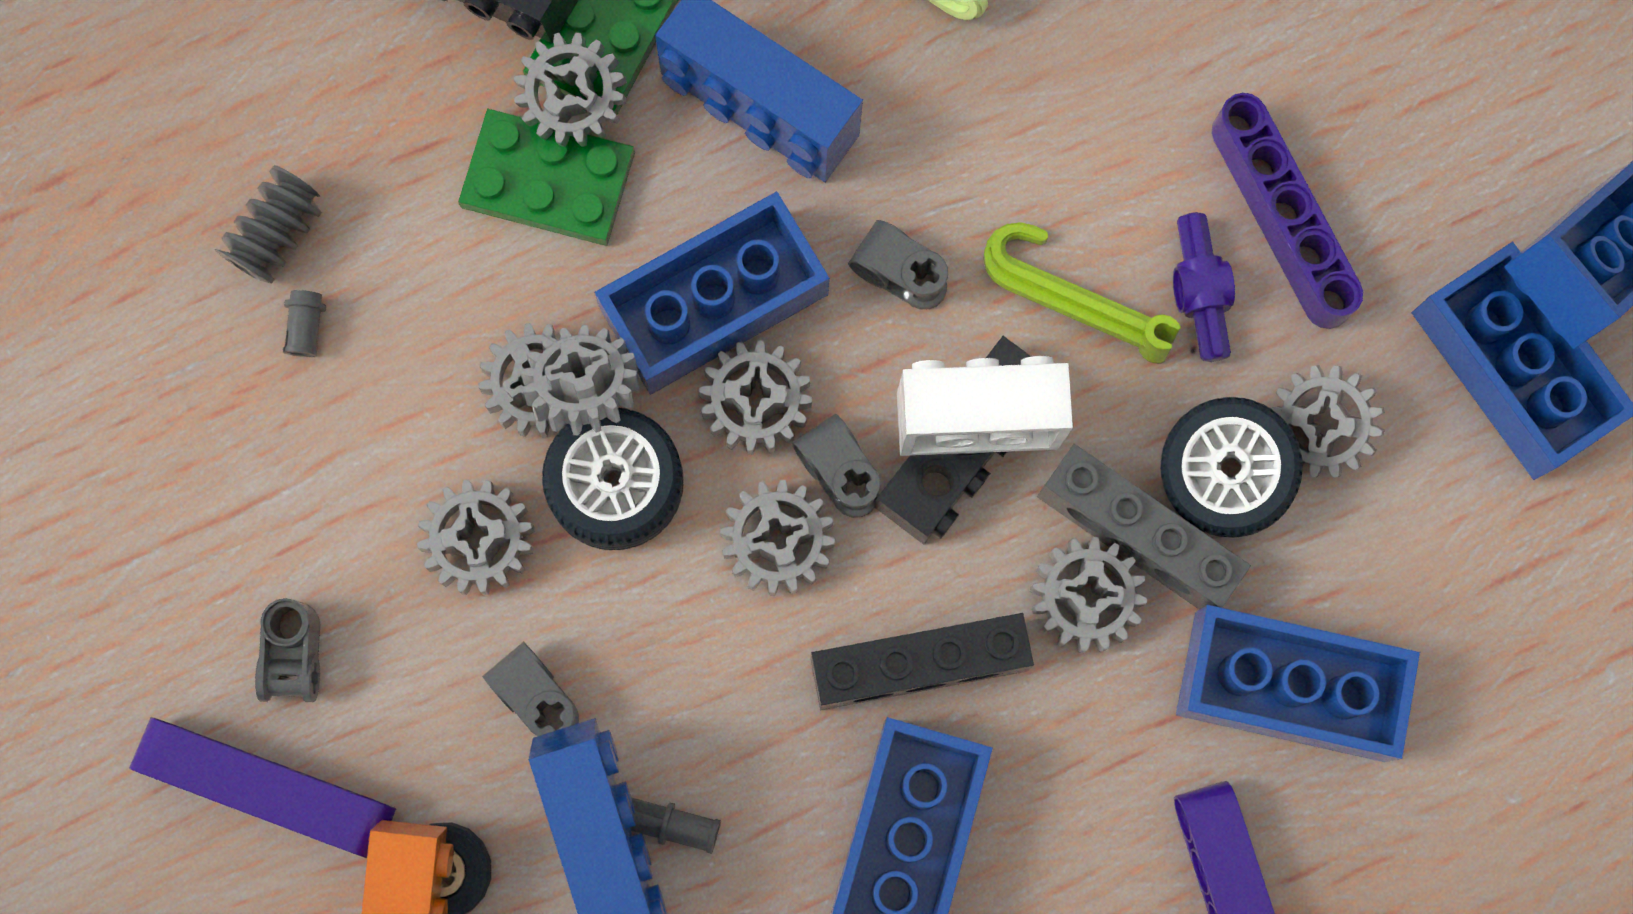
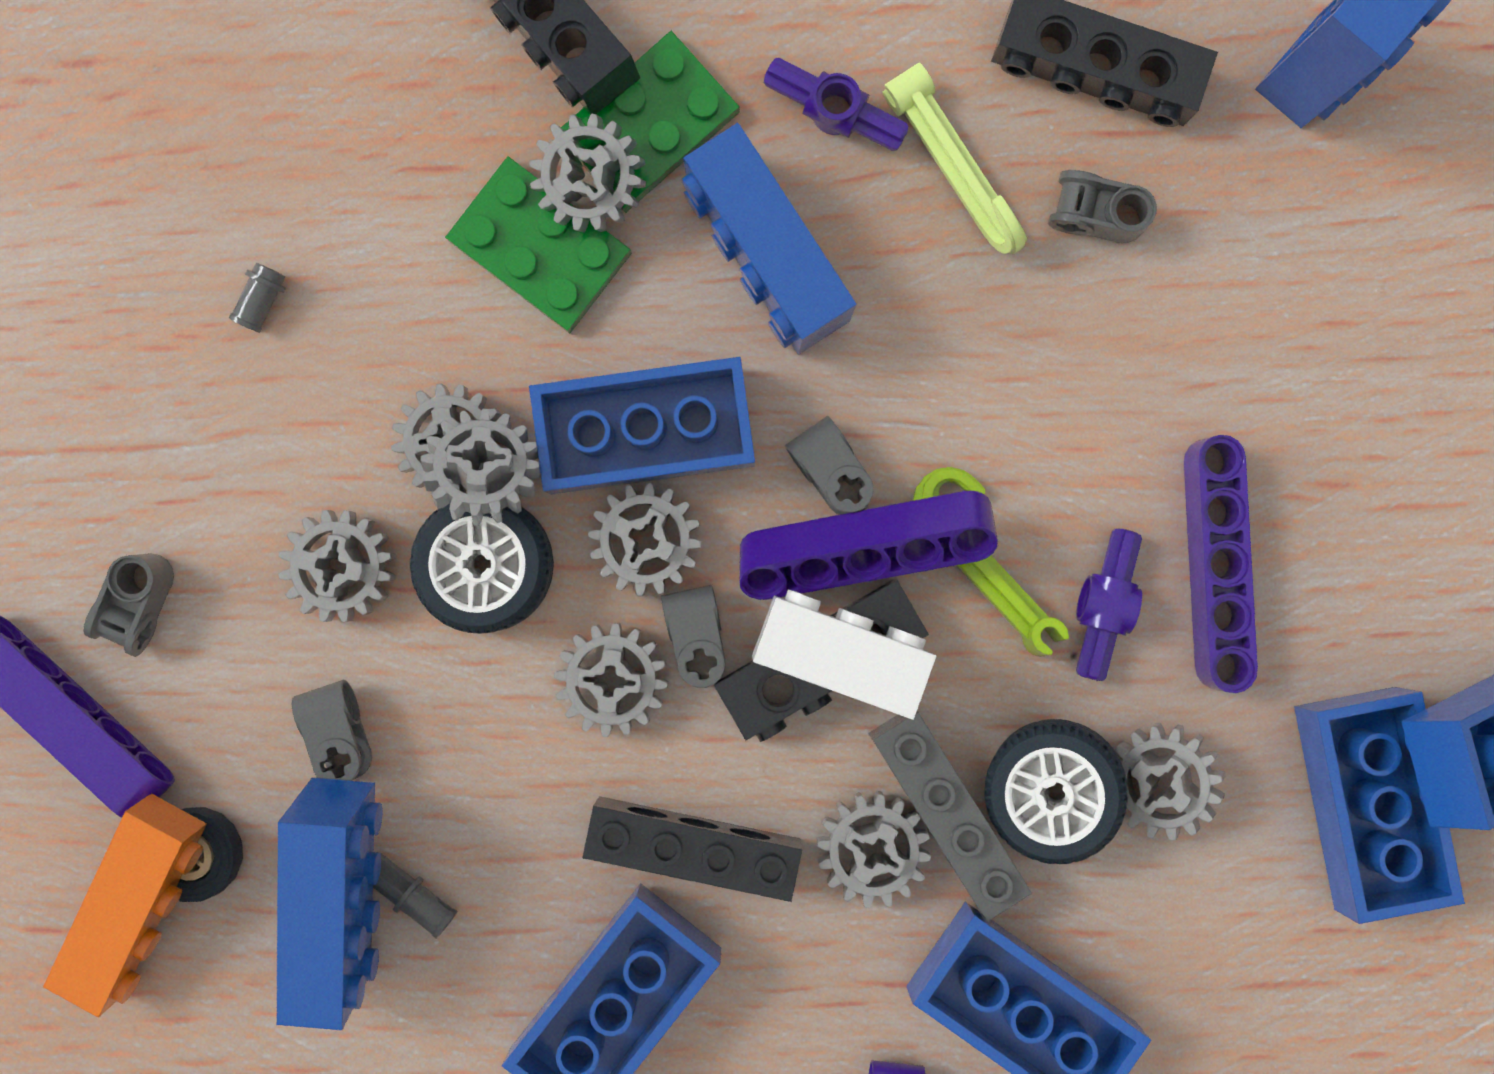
camera: 30 degrees right, 10 degrees up
dark grey piece [214,165,322,284] -> none
none -> dark purple beam [739,491,998,600]

